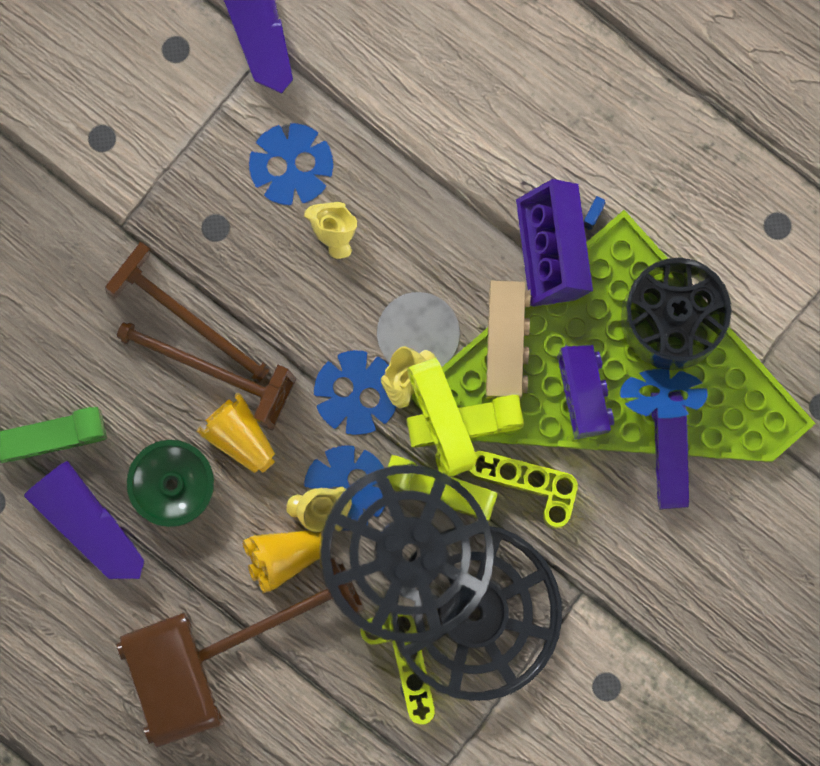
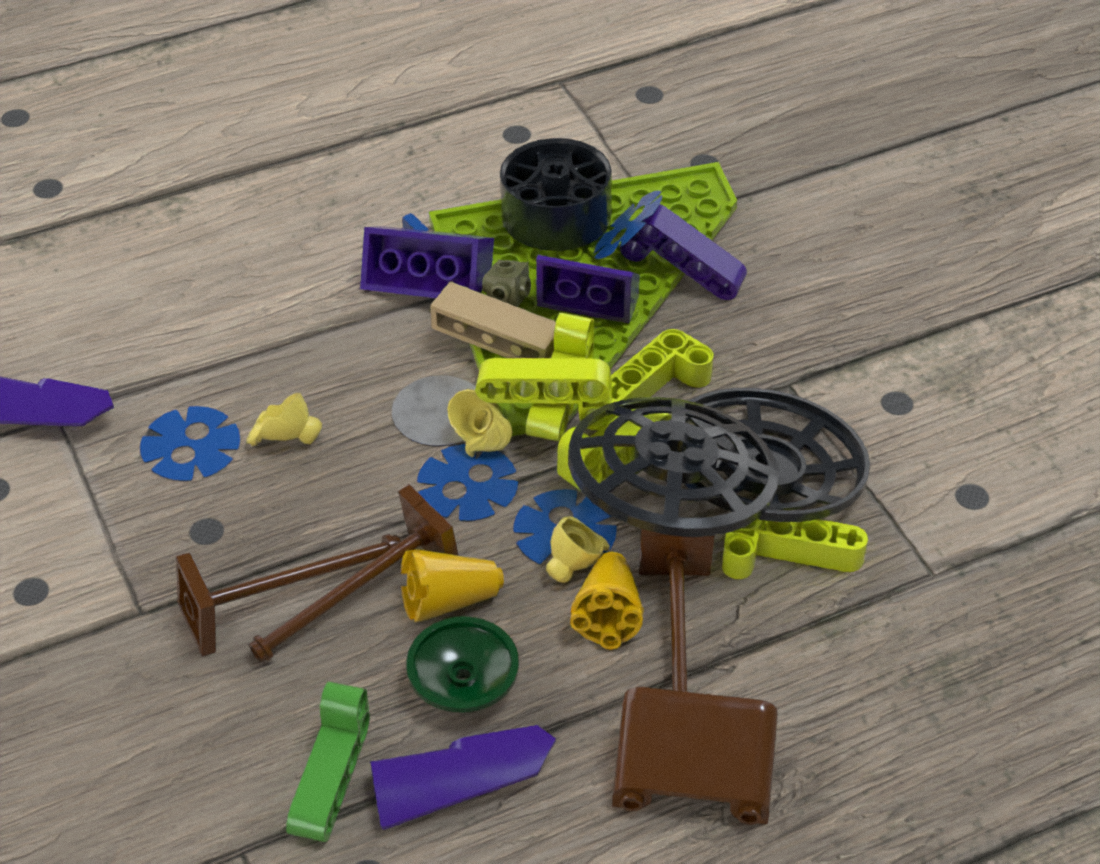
camera: 60 degrees left, 35 degrees down
none -> olive brick [482,260,531,307]

